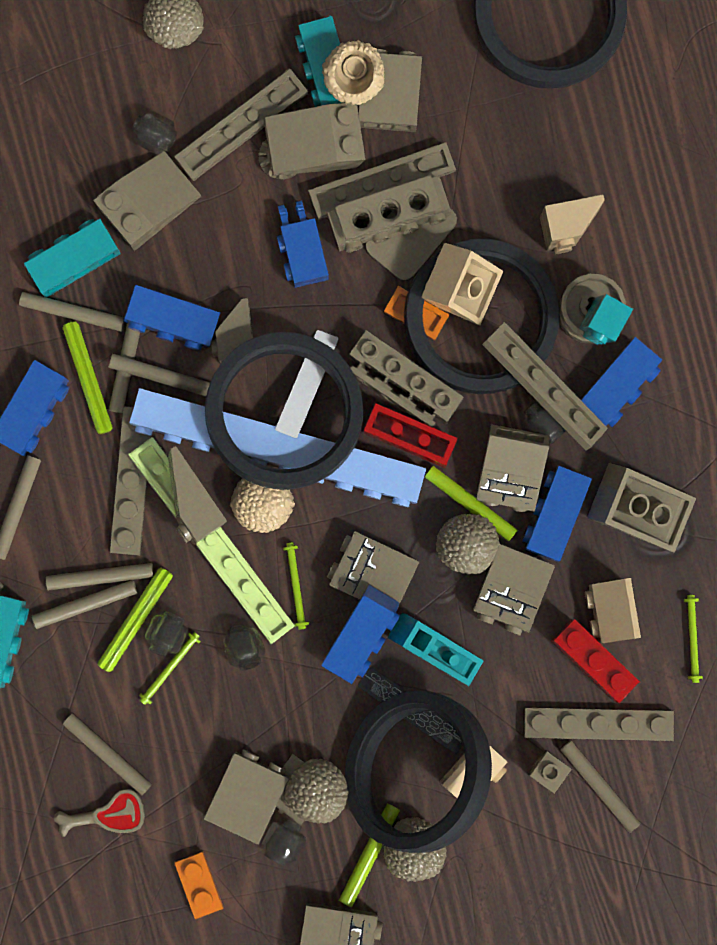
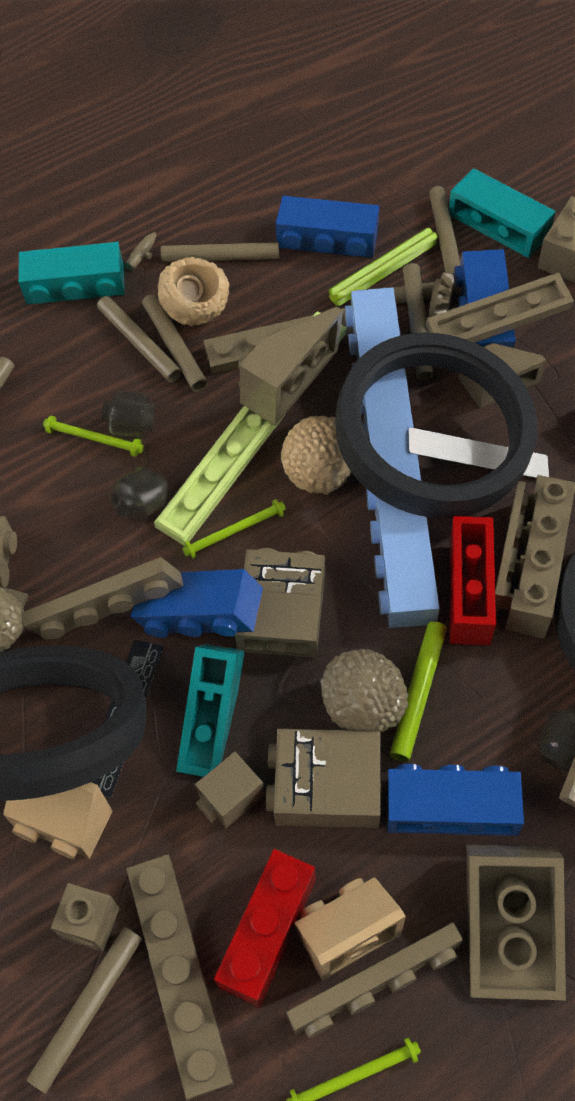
camera: 75 degrees right, 25 degrees down
lime axle [98,567,173,672] -> none
dark tan brick [476,424,549,512] -> none
none -> dark tan plate [22,557,183,640]
none -> tan hair [158,257,229,327]
none -> dark tan brick [195,751,265,829]
none -> dark tan plate [286,923,463,1038]
none -> dark tan plate [426,272,574,343]
none -> dark tan gear [428,272,454,318]

